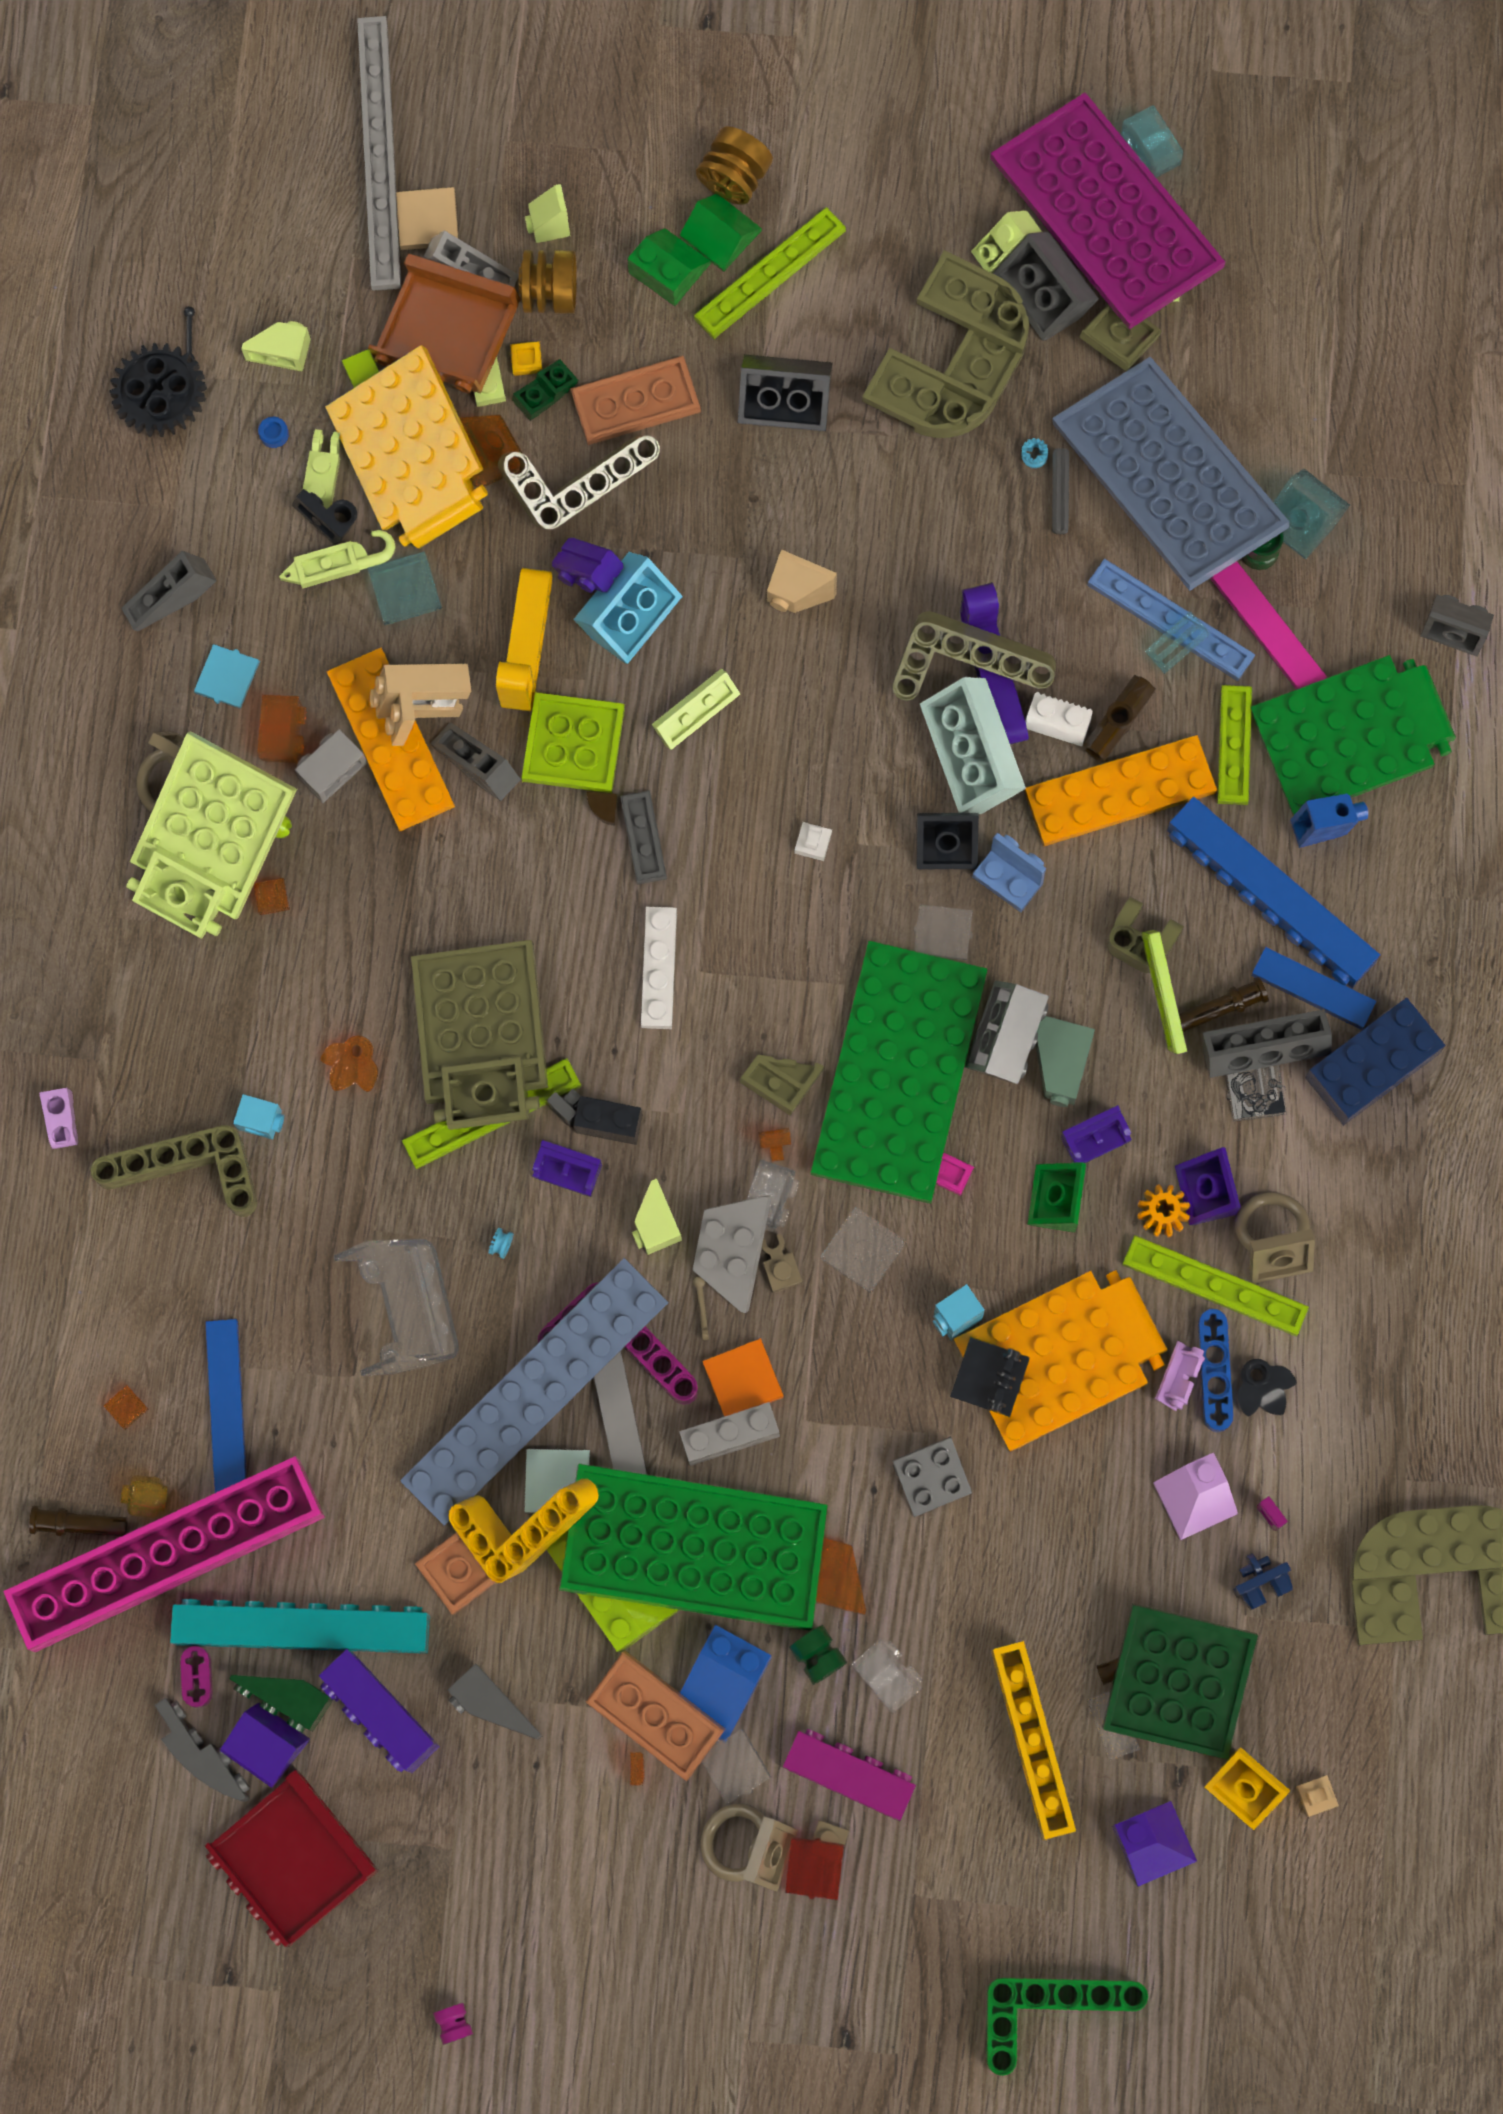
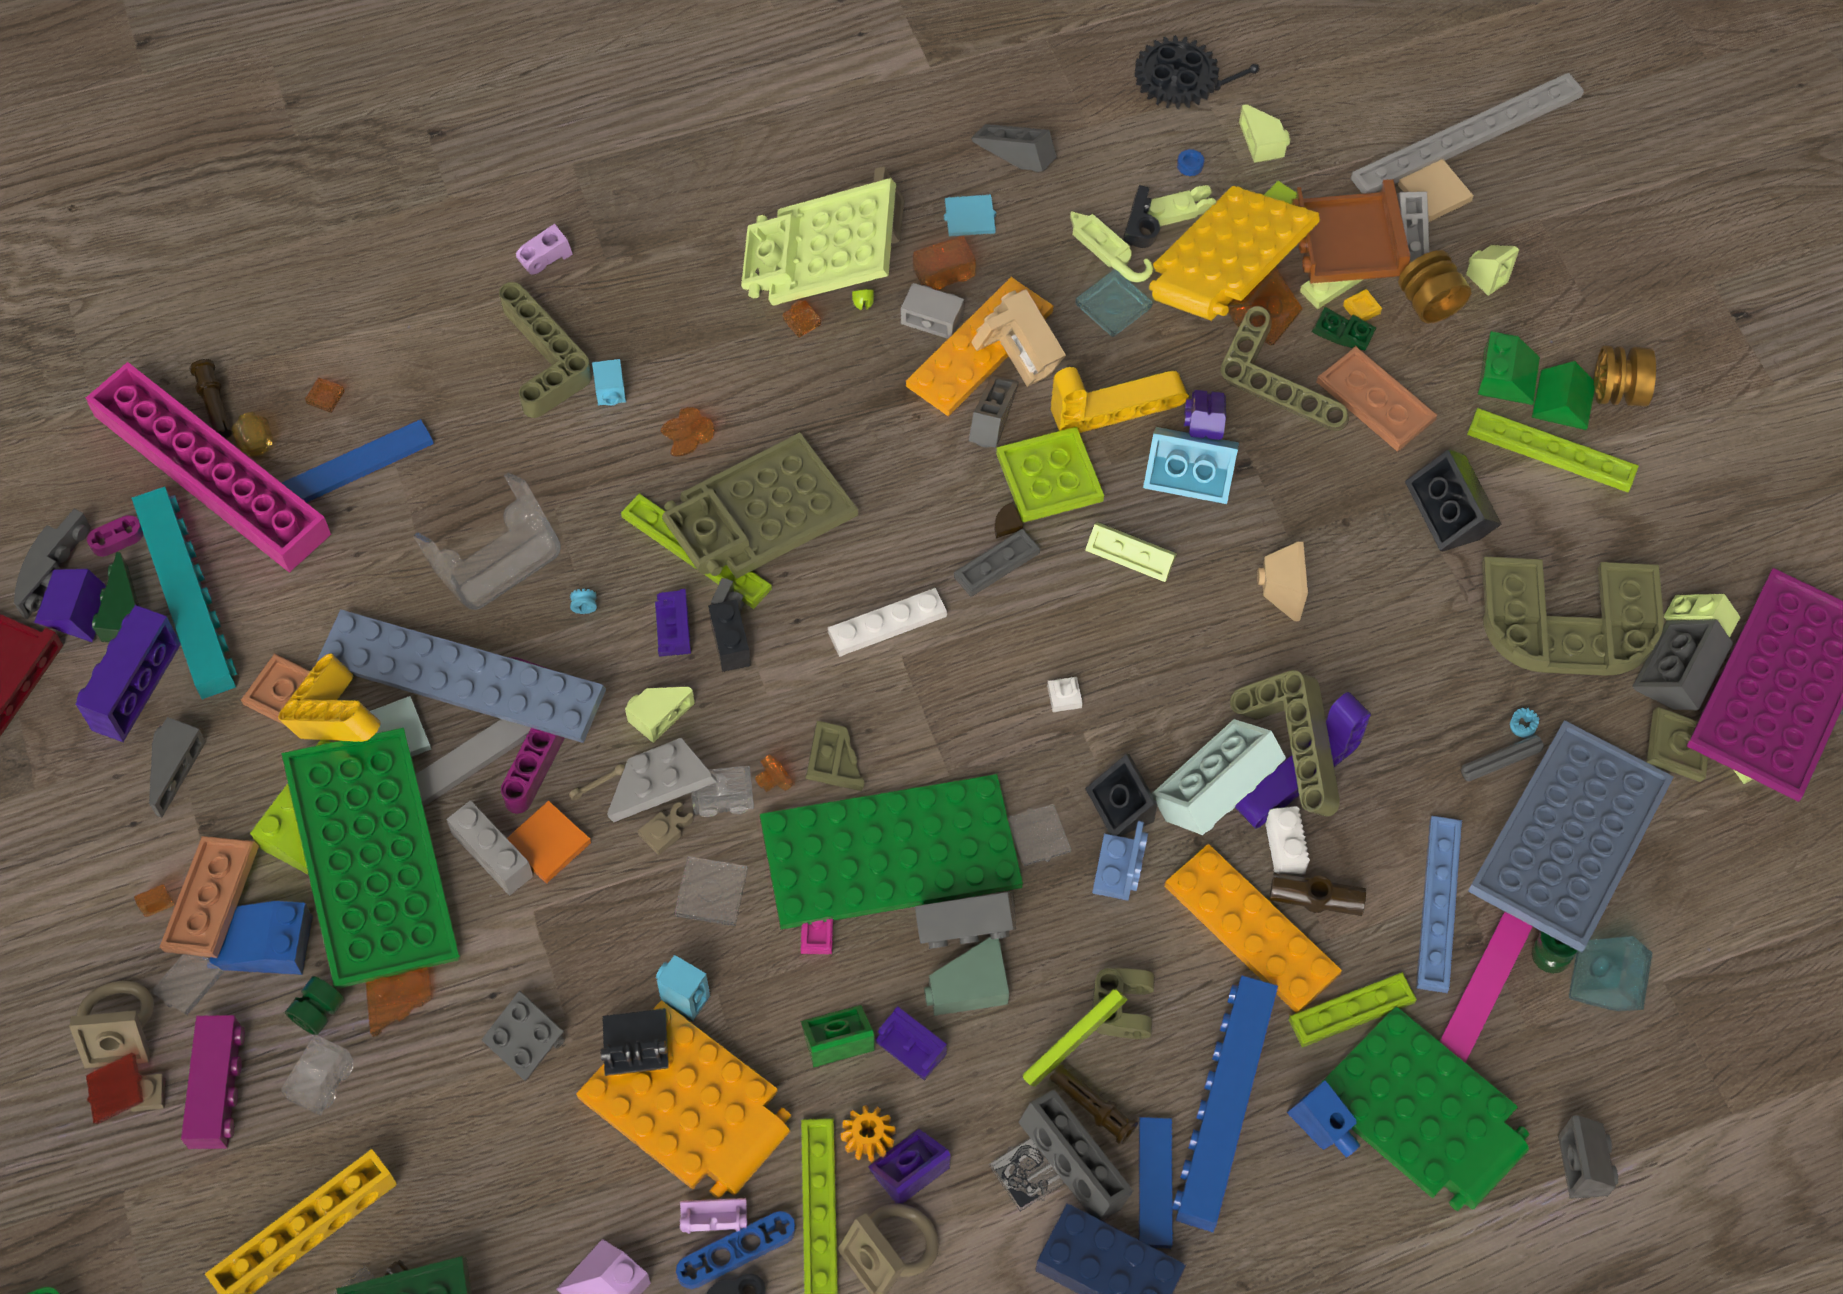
camera: 60 degrees right, 15 degrees down
clear light blue tile [1145,611,1211,674] -> none

